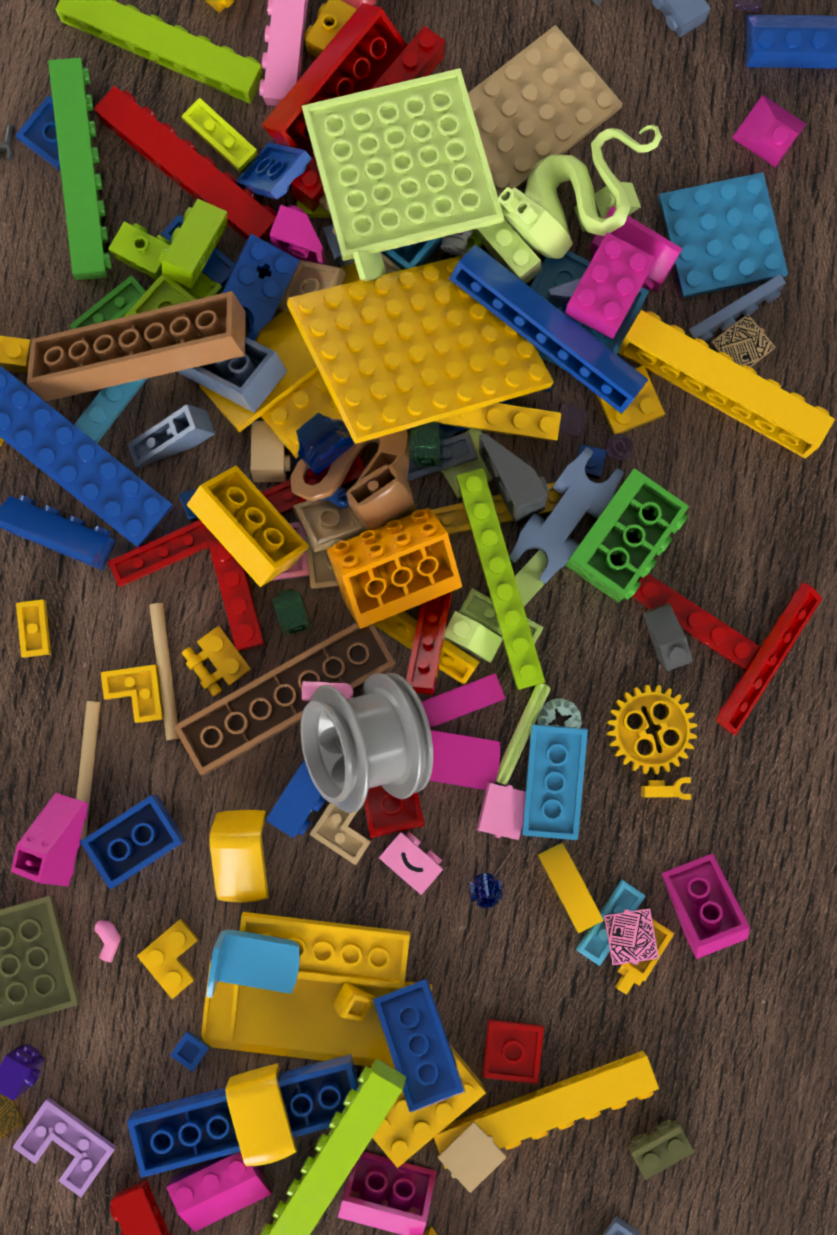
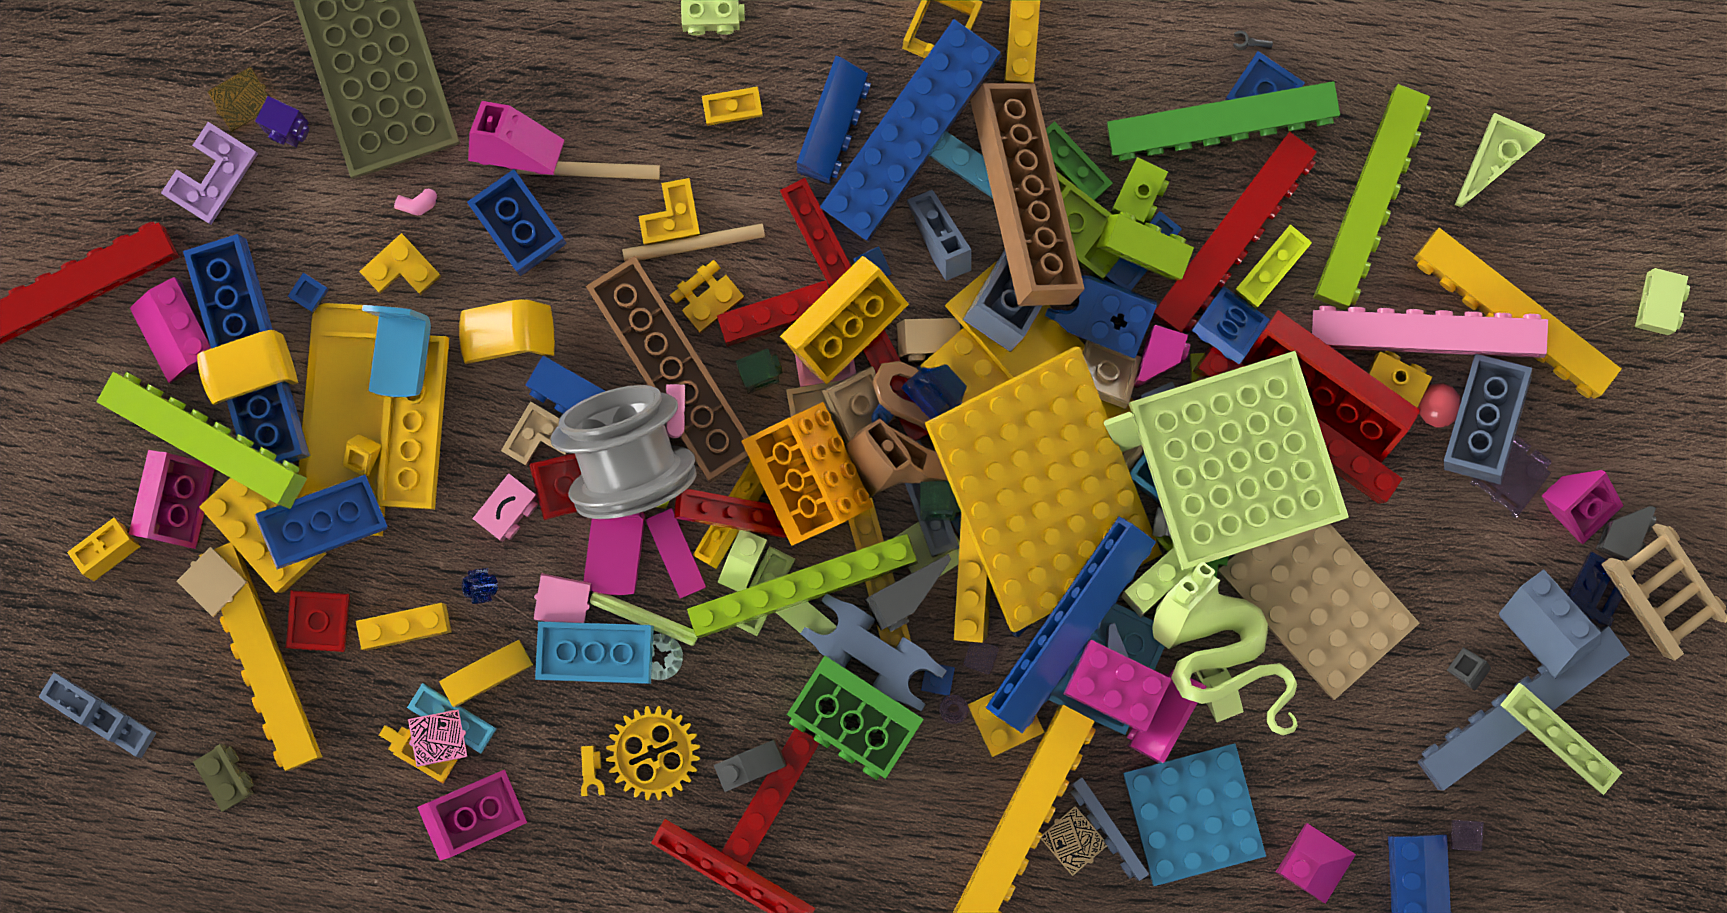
camera: 80 degrees right, 0 degrees up
none -> yellow brick [356,603,452,651]

